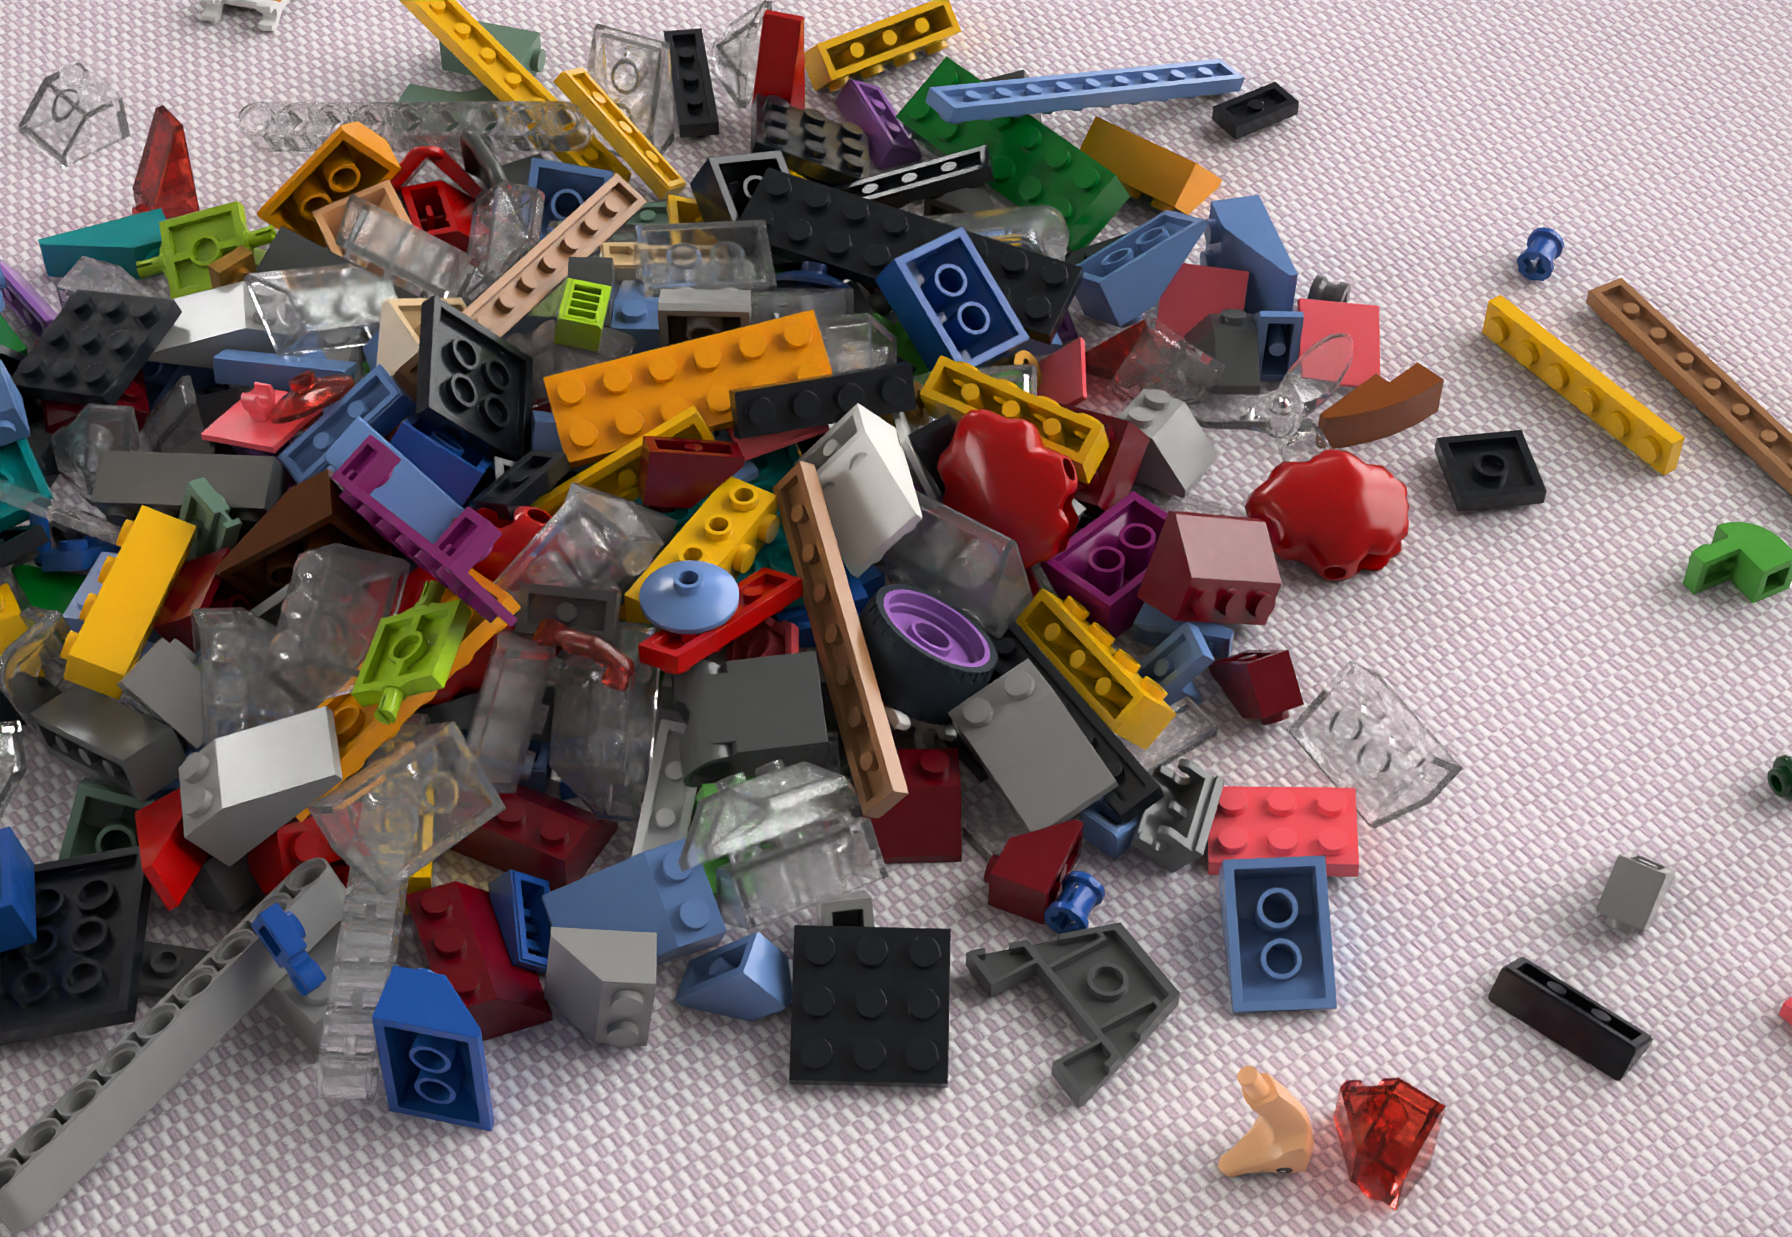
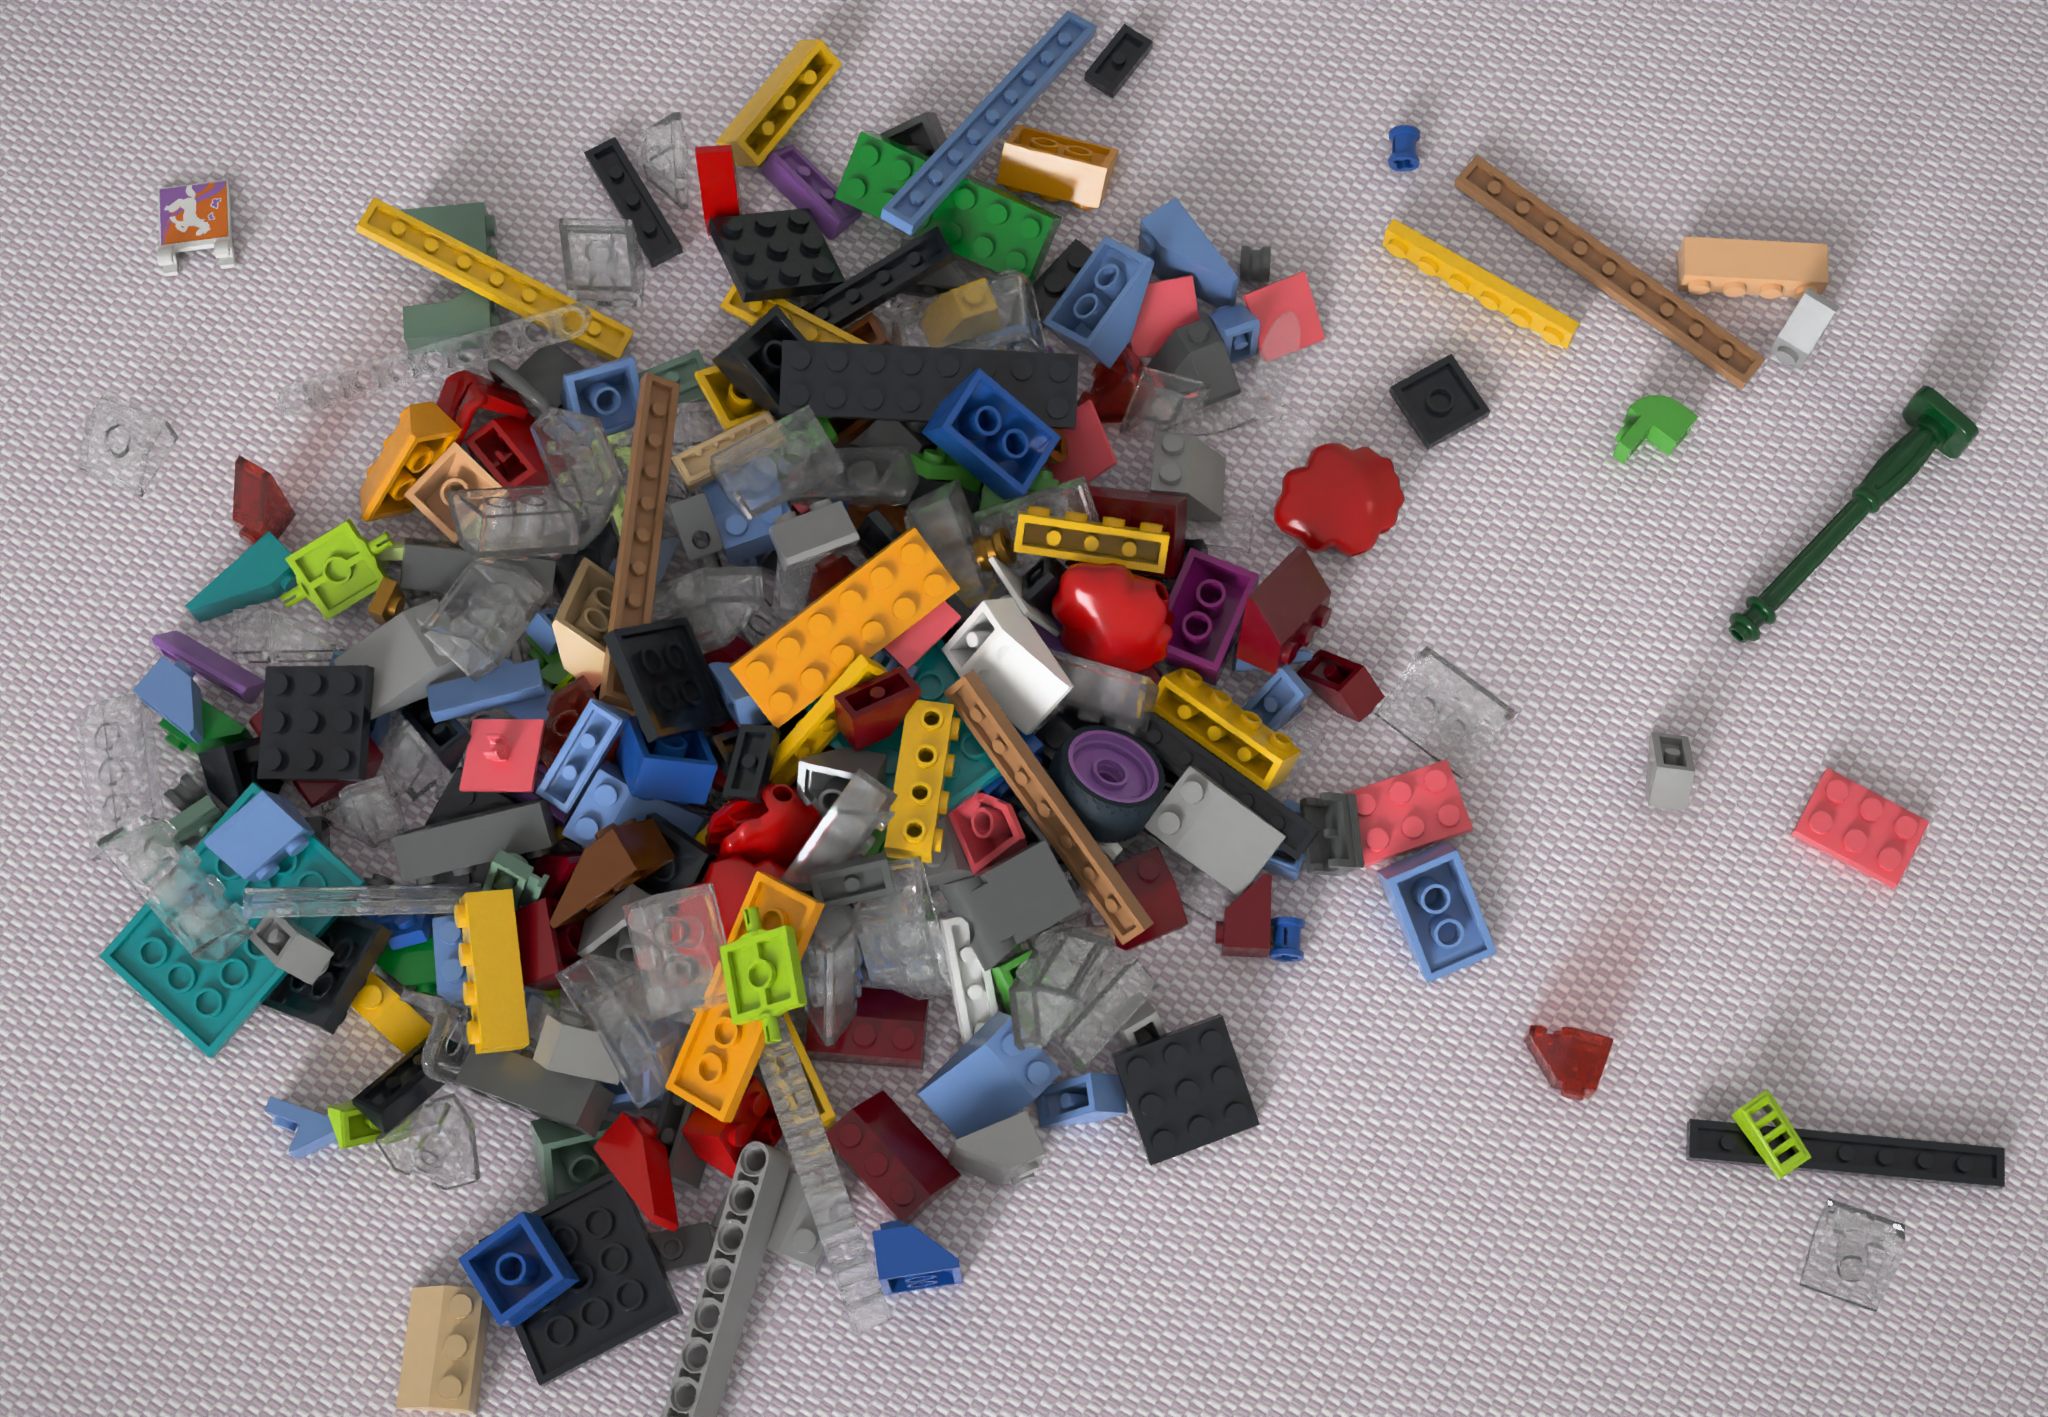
camera: 20 degrees left, 25 degrees up
light grey slope [178,706,343,867] -> none
blue plate [251,902,327,997] -> none
clear red dish [268,370,355,424] -> none
clear slope [307,721,506,895] -> none
medium blue slope [322,416,465,544] -> none
magenta bracket [331,434,518,628] -> none
blue slope [488,869,551,974] -> none
clear red arm [532,618,635,692] -> none
yellow tile [553,67,687,200] -> none
lime slope [553,278,612,352] -> none
red plate [638,567,803,675] -> none
medium blue dish [639,560,739,634] -> none
black plate [729,362,916,439] -> none
dark blue dish [768,261,855,299] -> none
dark grey wing [966,922,1180,1108] -> none
light nougat animal [1218,1066,1314,1177] -> none
dark orange slope [1315,362,1444,450] -> none
black slope [1488,957,1654,1081] -> none

